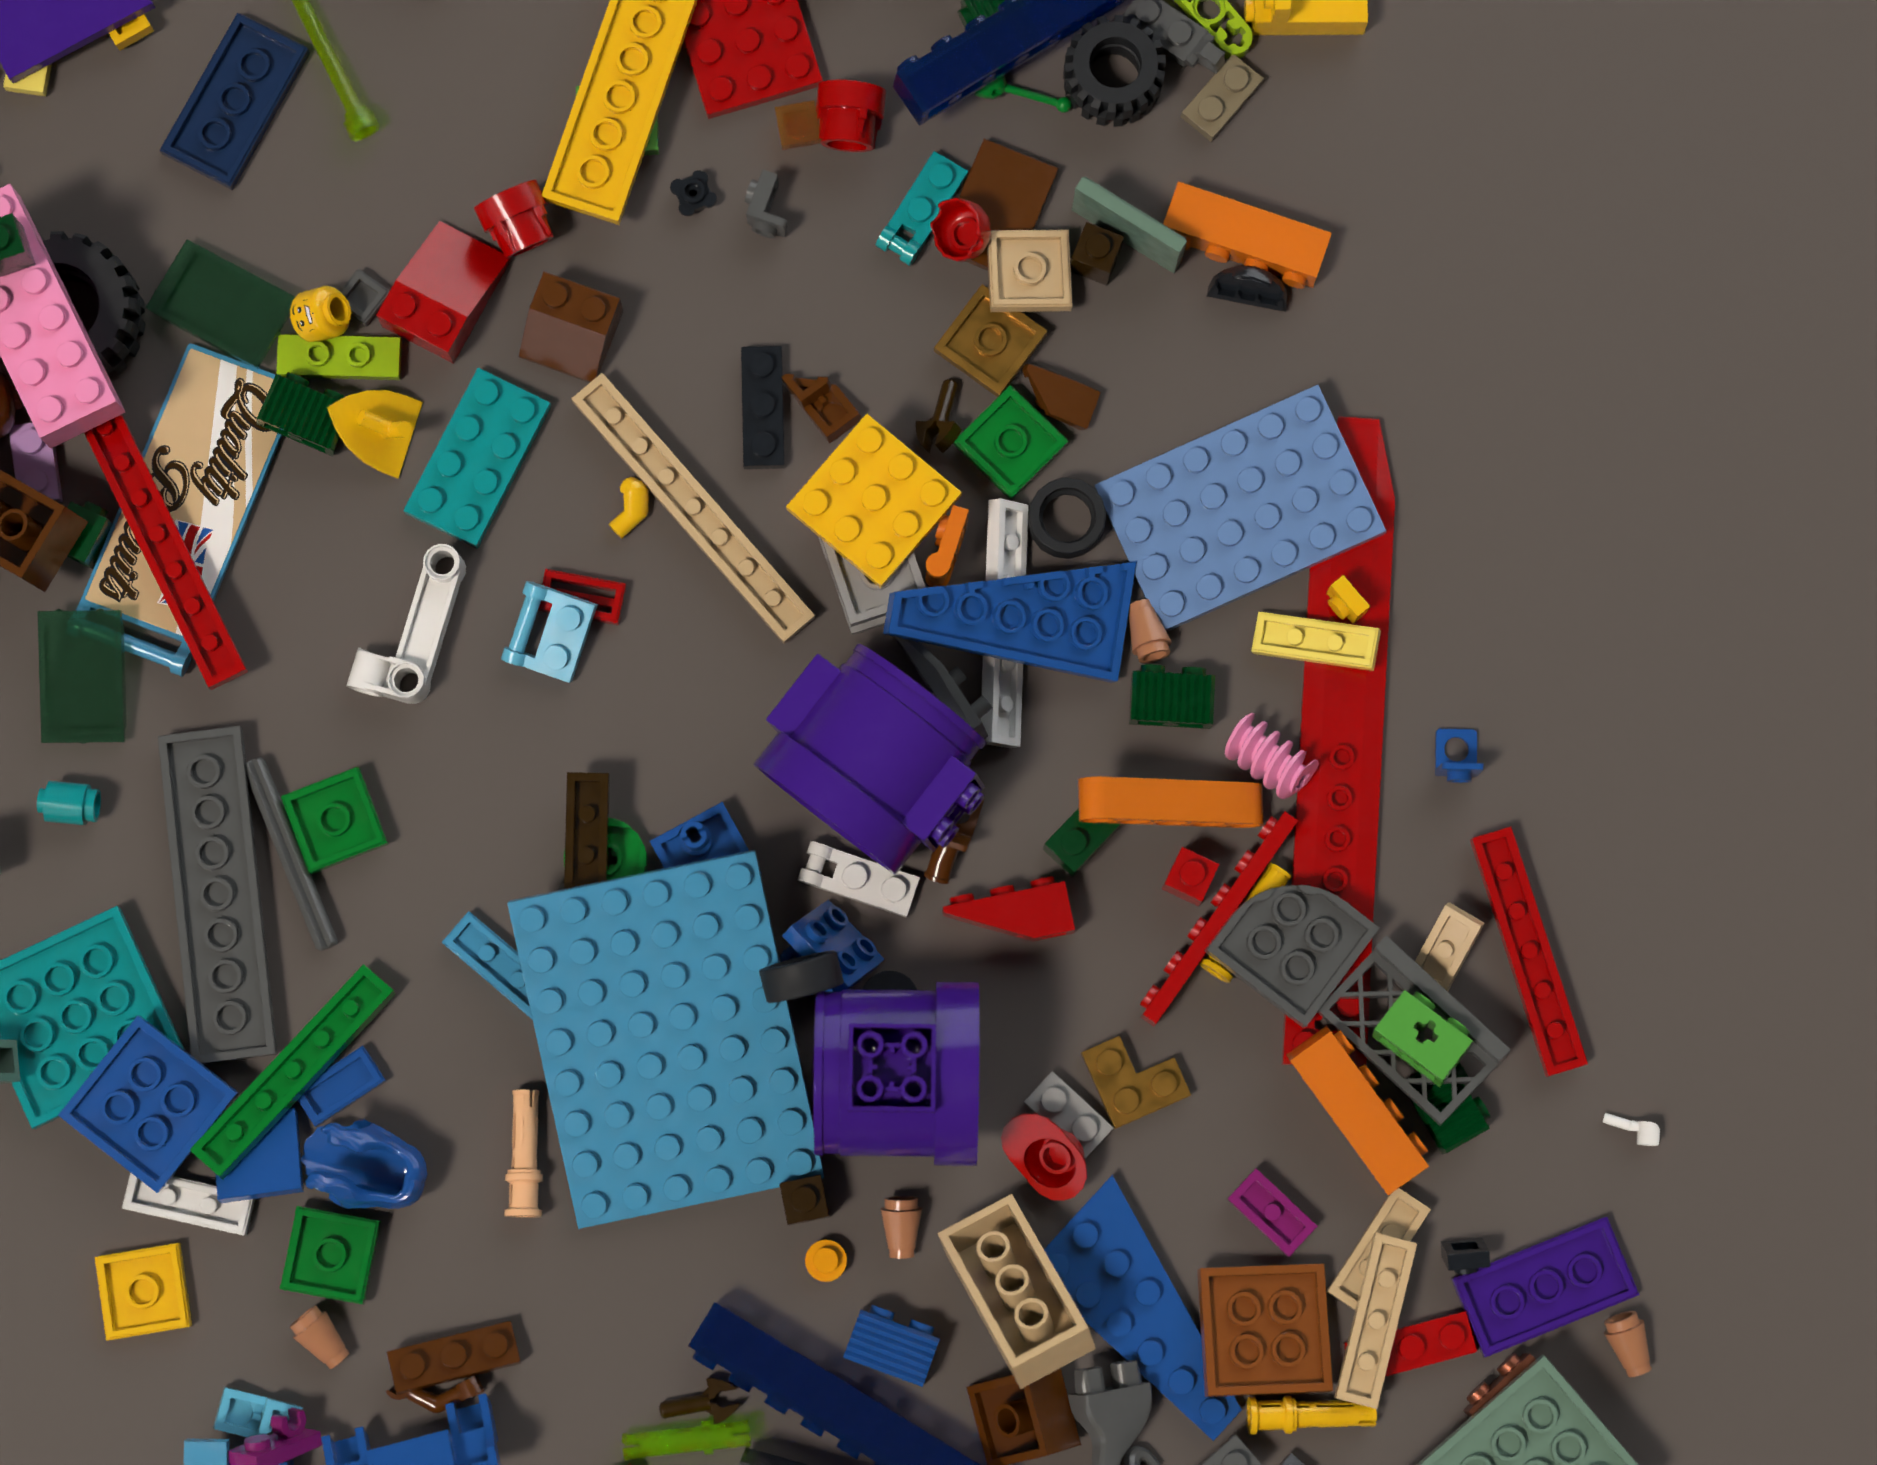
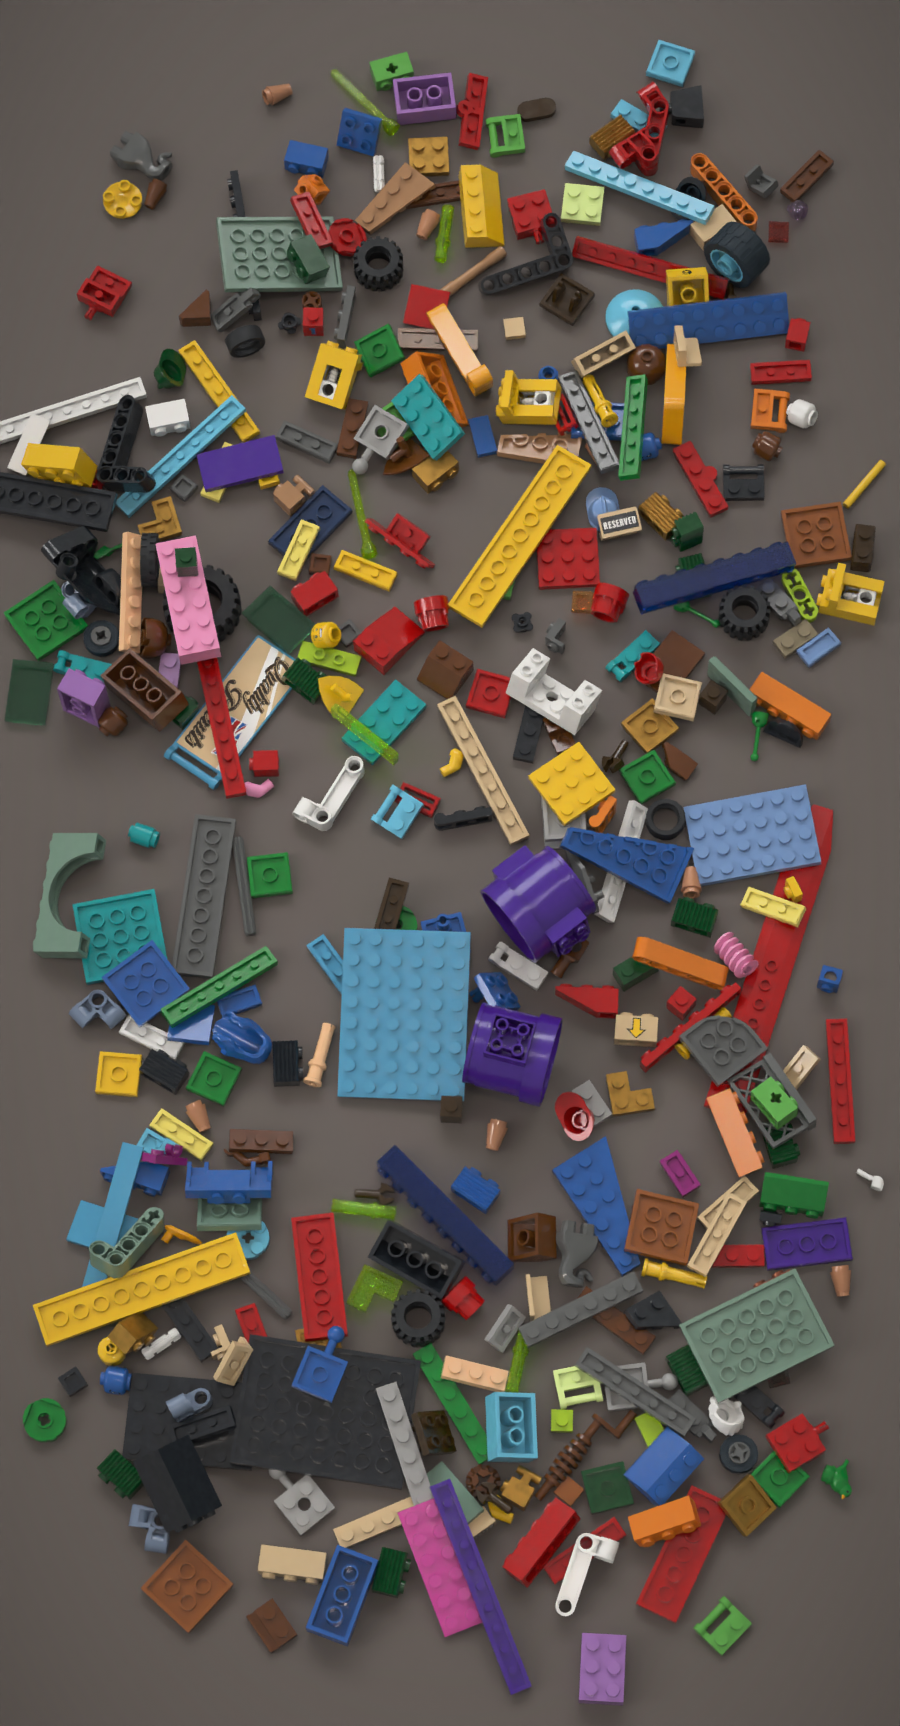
camera: 20 degrees right, 10 degrees down
clear green piece [37,608,127,744] -> none
black tyre [759,950,844,1003] -> none
light orange plate [805,1240,847,1282] -> none
tan brick [937,1194,1096,1389] -> none
none -> sand blue piece [69,990,126,1029]
none -> black brick [139,1049,189,1095]
none -> light yellow tile [149,1108,214,1162]
none -> bright pink arm [244,779,274,798]
none -> red brick [249,750,279,777]
none -> black brick [272,1040,304,1087]
none -> medium nougat brick [273,475,315,517]
none -> light yellow tile [277,519,320,581]
none -> red brick [290,571,339,618]
none -> reddish brown tile [309,553,332,576]
none -> clear neon green tile [331,703,399,766]
none -> yellow tile [334,550,398,592]
none -> red bracket [365,513,435,569]
none -> black plate [434,806,493,831]
none -> red tile [466,669,512,719]
none -> white plate [506,648,602,735]
none -> tan brick [614,1012,658,1047]
none -> green hinge [750,711,769,761]
none -> green slope [759,1172,829,1219]
none -> medium blue tile [796,627,841,668]

